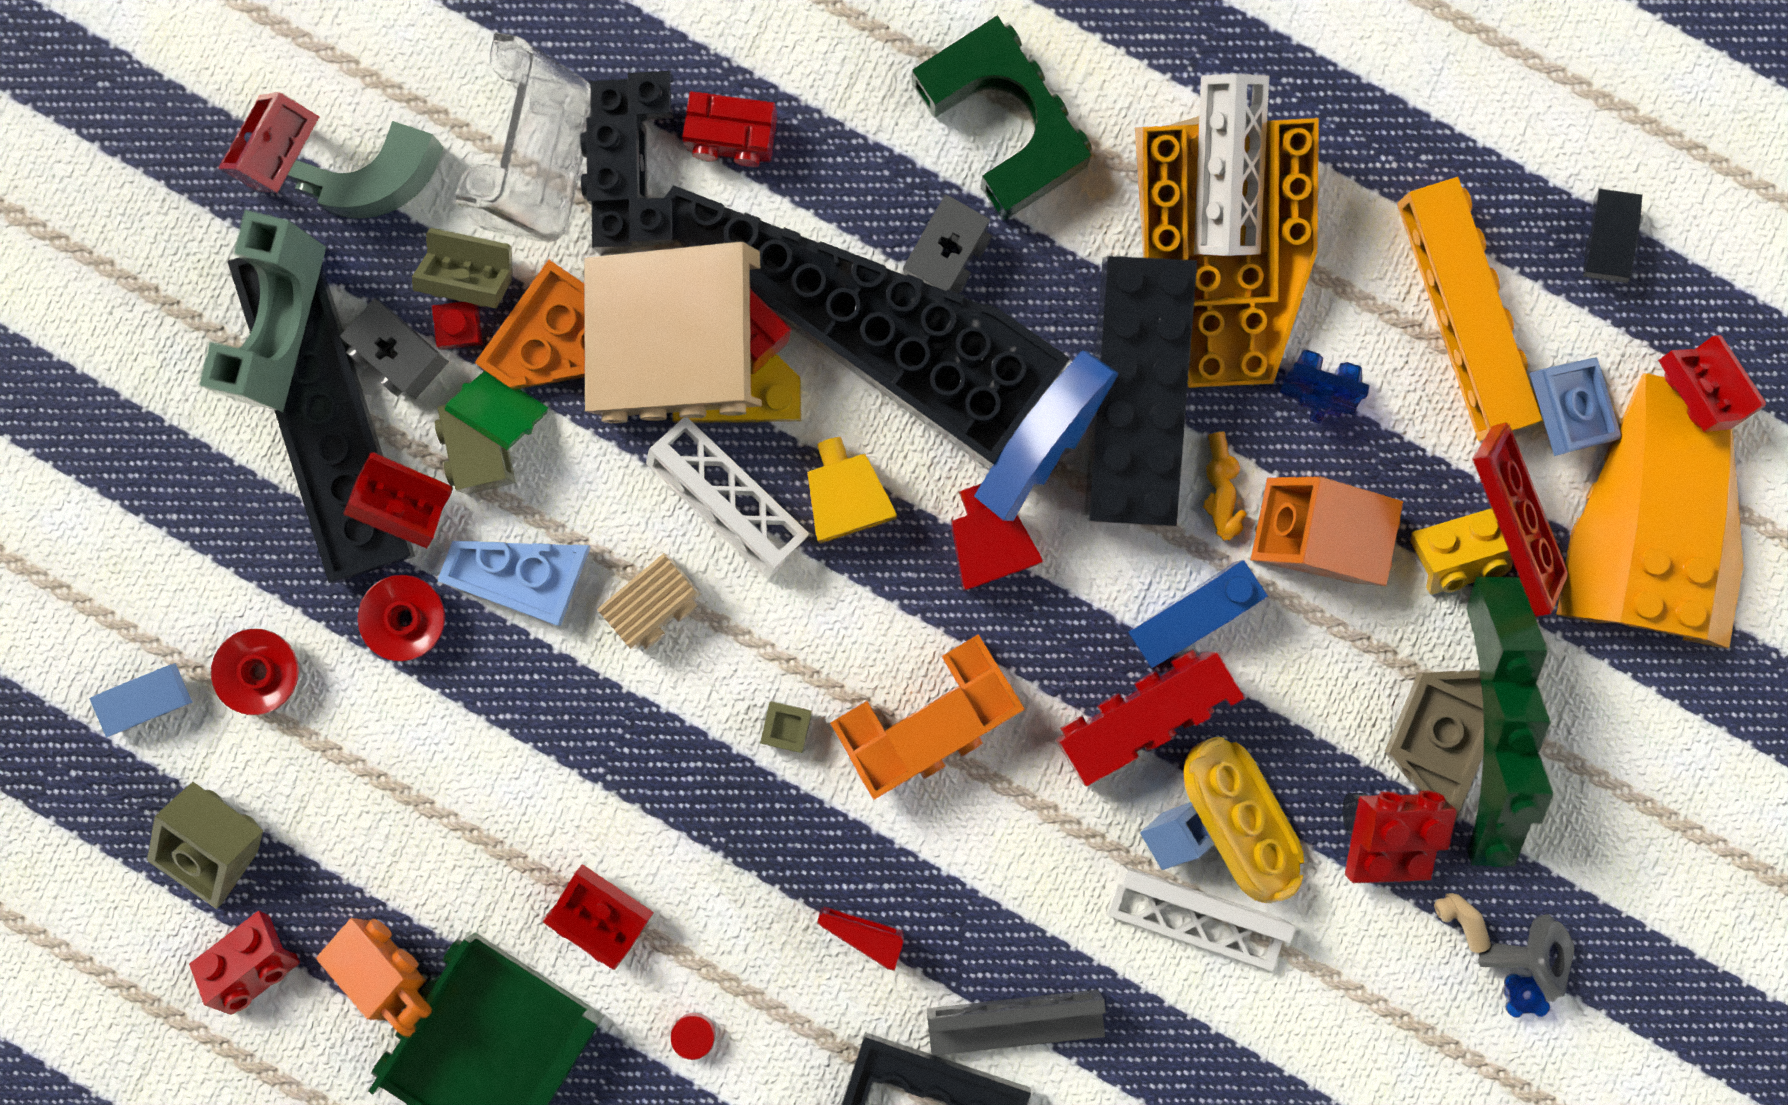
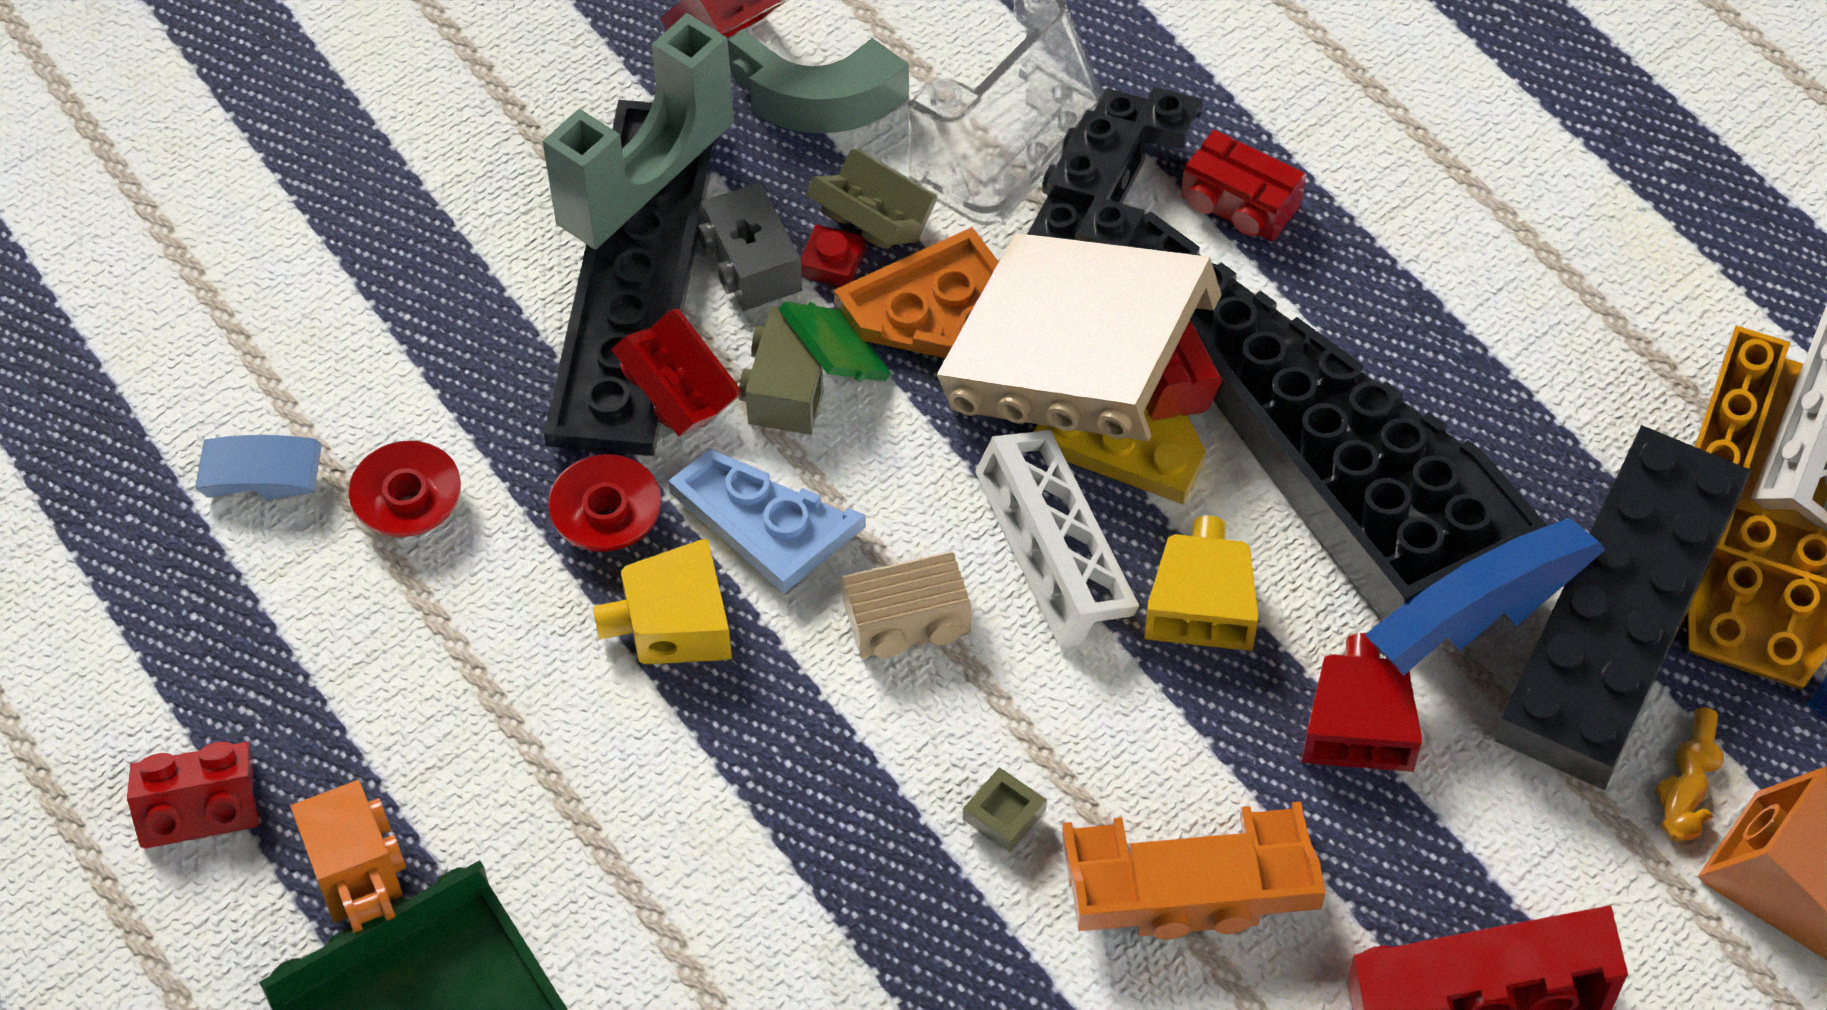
camera: 20 degrees right, 30 degrees down
olive slope [147,782,264,909] -> none
red bracket [543,864,654,970] -> none
dark grey brick [903,194,992,294] -> none
dark green arch [912,15,1092,222] -> none
blue slope [1127,560,1268,668] -> none
none -> yellow torso [592,538,732,664]

